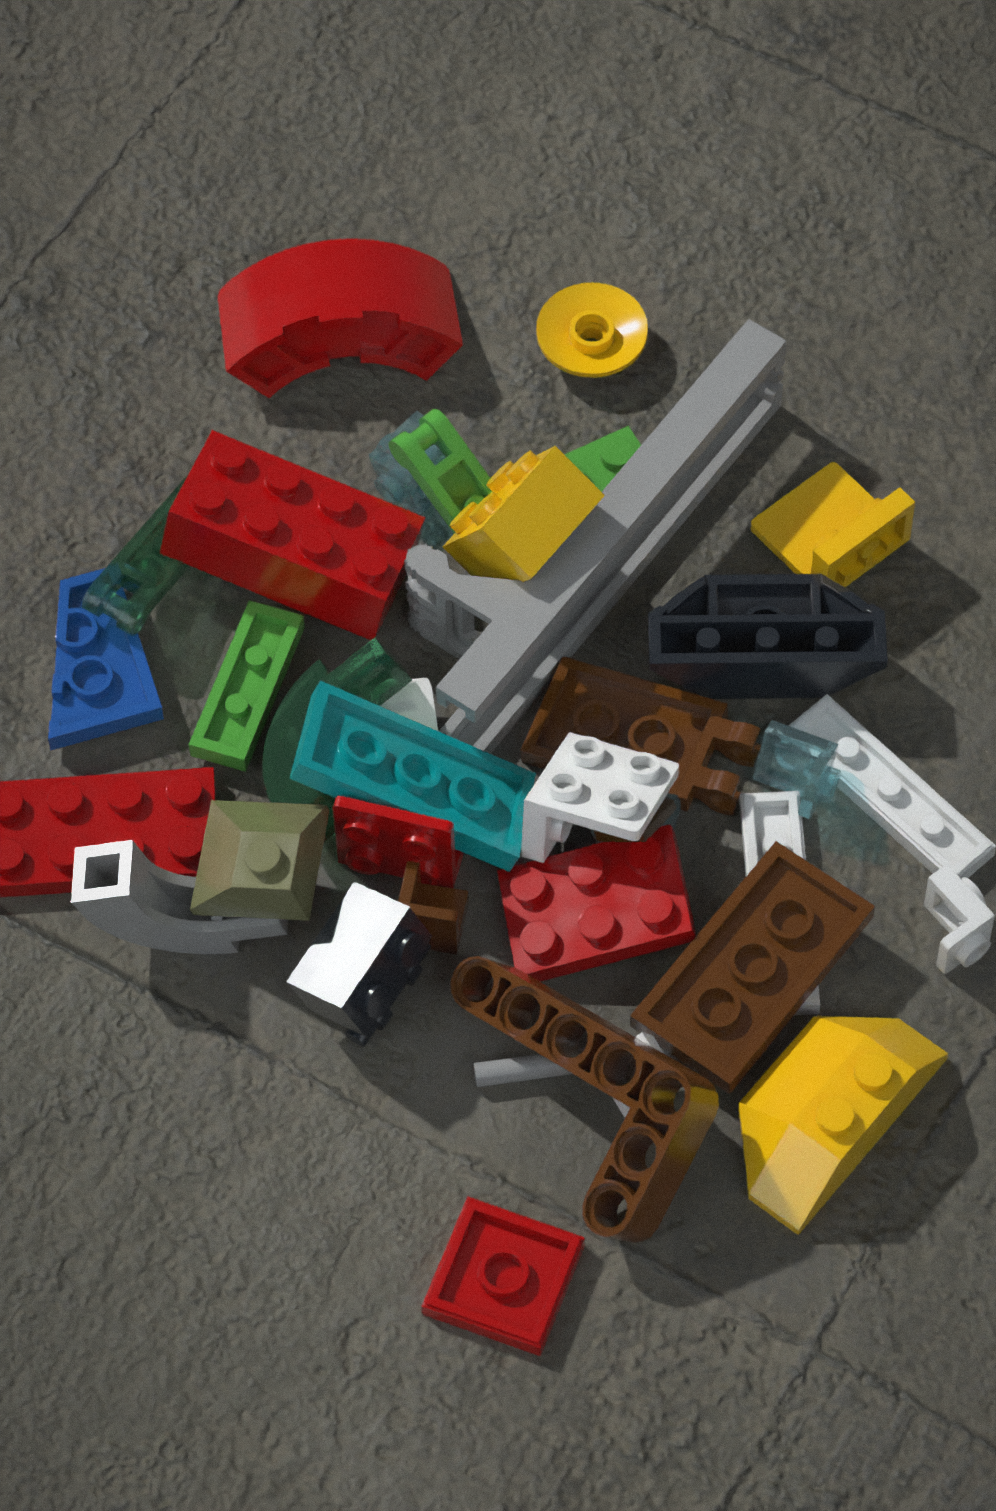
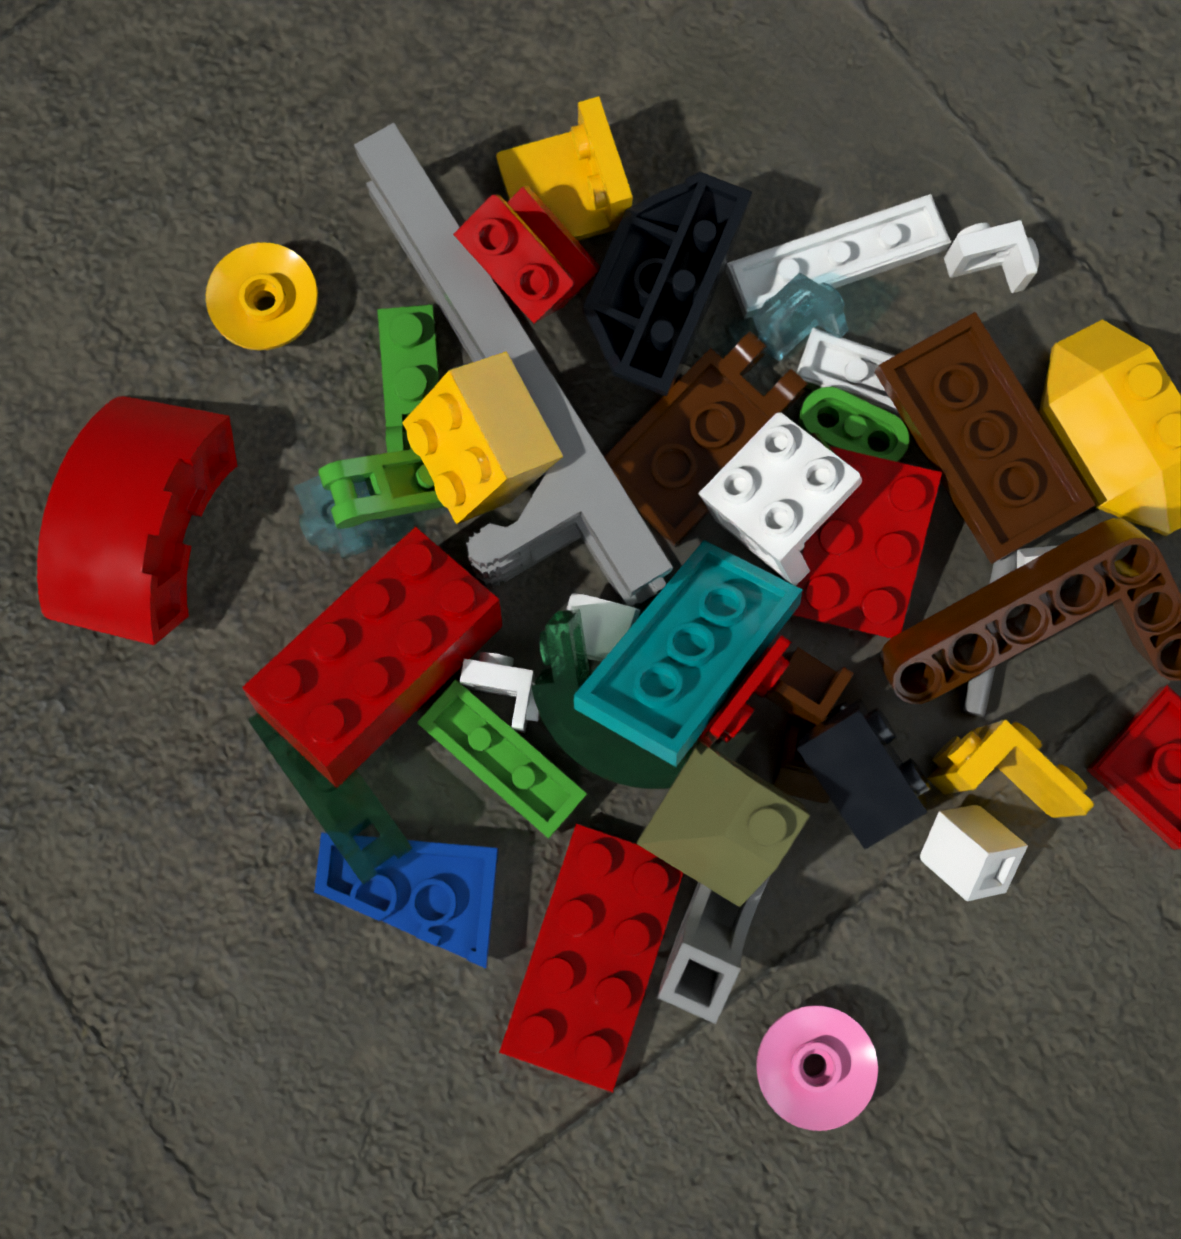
camera: 70 degrees left, 20 degrees up
none -> red panel [453,185,600,324]
none -> white bracket [460,652,544,733]
none -> bright pink dish [756,1005,878,1131]
none -> bright green plate [799,387,909,462]
none -> white panel [920,805,1028,901]
none -> yellow bracket [927,719,1094,818]

